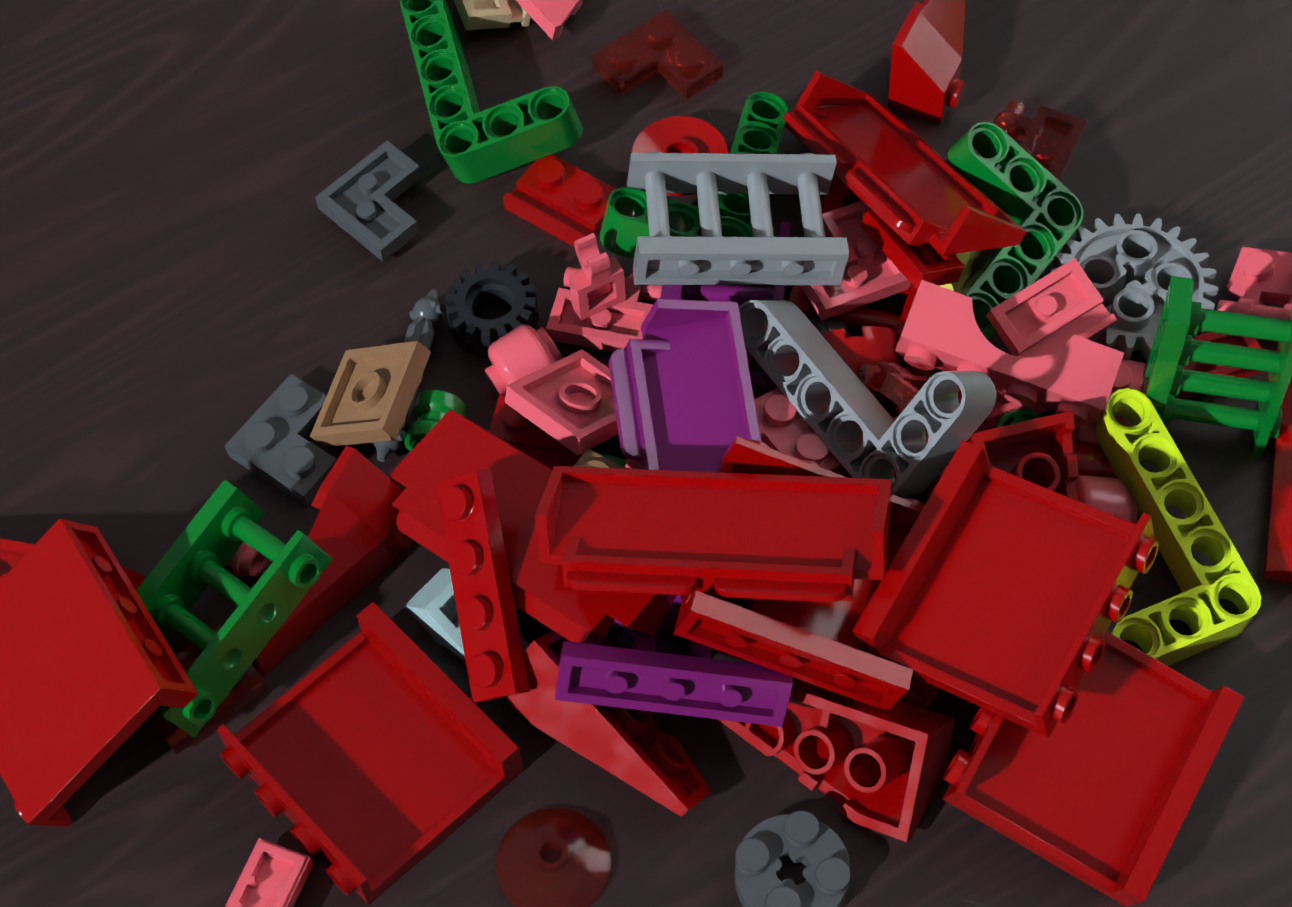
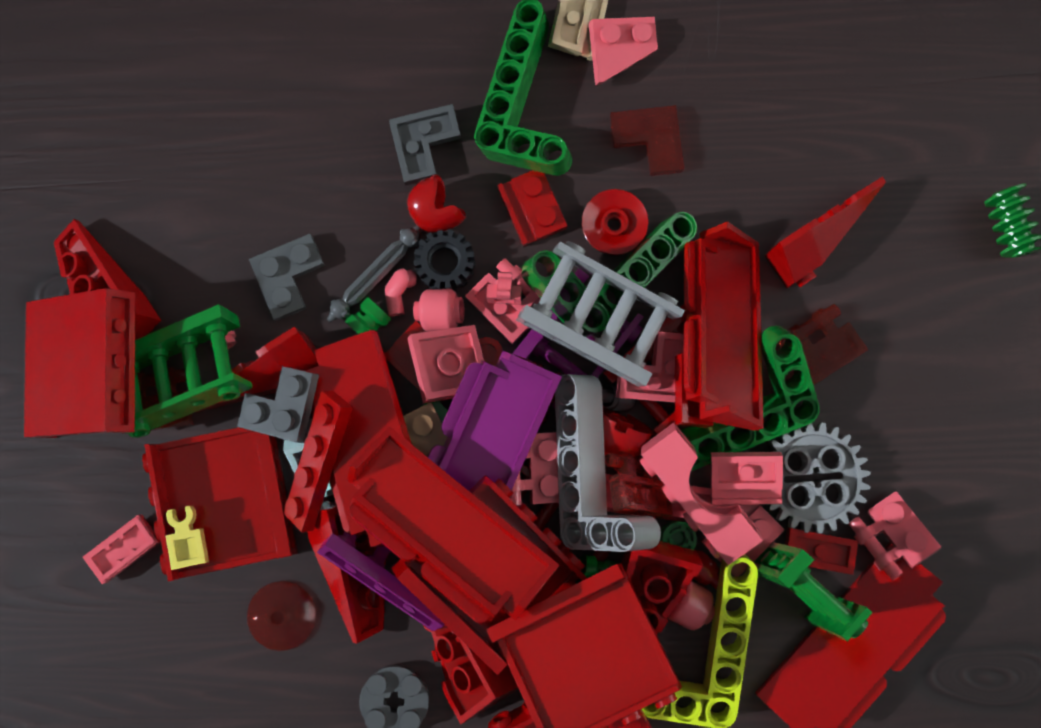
camera: 30 degrees right, 25 degrees up
medium nougat plate [310,341,431,447] -> none
none -> light yellow plate [165,506,209,570]
none -> dark grey plate [237,366,319,443]
none -> coral arm [385,268,417,317]
none -> red helmet [407,174,466,233]

